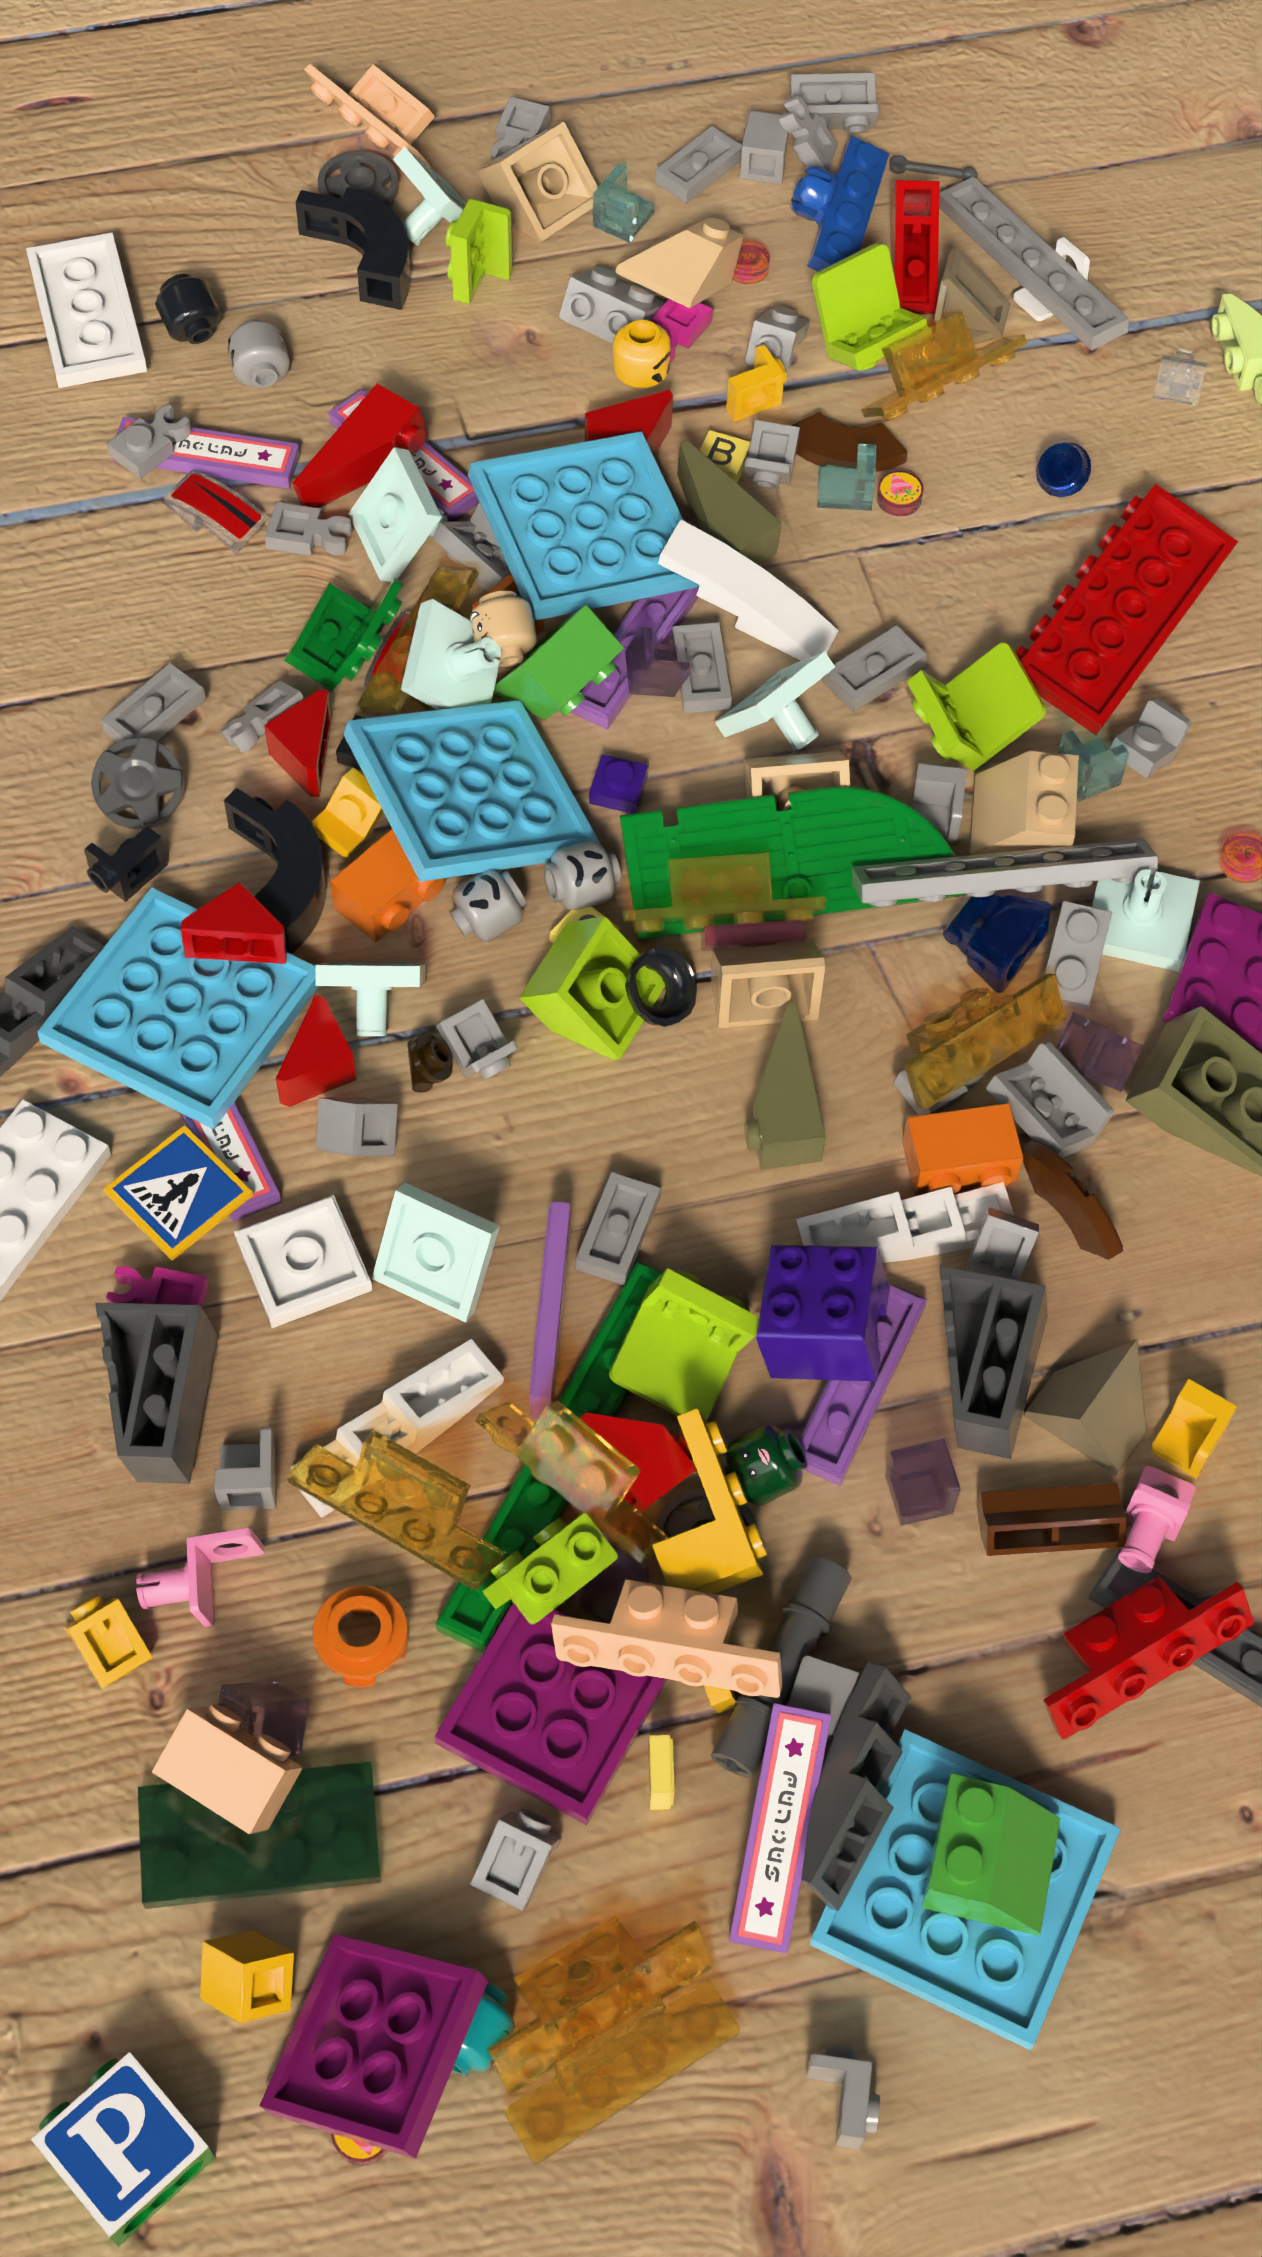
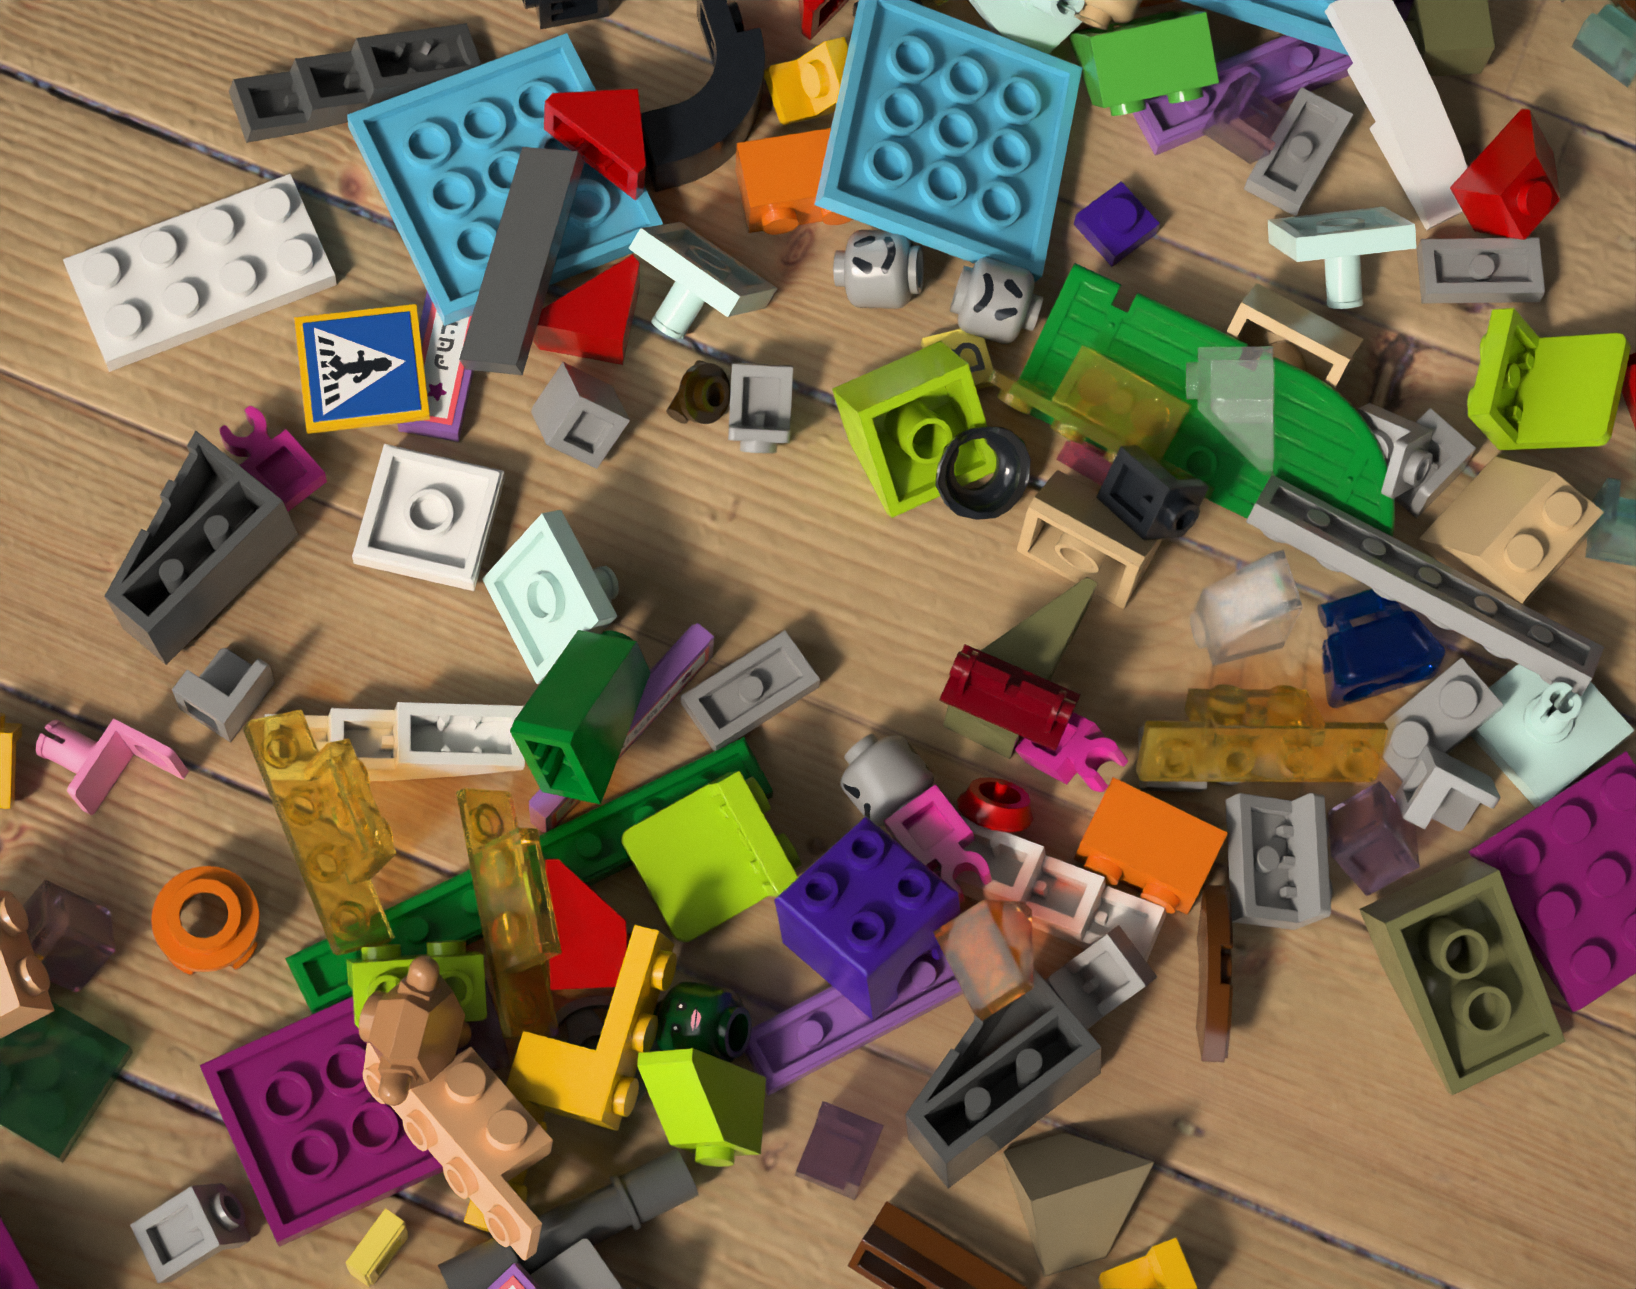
camera: 30 degrees right, 10 degrees up
none -> medium nougat rock [359,956,472,1106]
none -> dark grey tile [459,147,584,375]
none -> green slope [510,630,651,805]
none -> lime slope [637,1048,766,1167]
none -> light grey head [840,734,934,827]
none -> dark pink plate [884,784,992,903]
none -> clear orange slope [933,899,1033,1021]
none -> dark red hinge [939,644,1081,751]
none -> red hat [957,777,1034,832]
none -> dark pink plate [1015,712,1128,792]
none -> black bracket [1096,445,1208,540]
none -> clear slope [1186,346,1275,475]
none -> clear slope [1190,549,1303,666]
none -> light grey bracket [1358,403,1433,499]
none -> light grey panel [1394,744,1501,831]
none -> red slope [1450,108,1561,240]

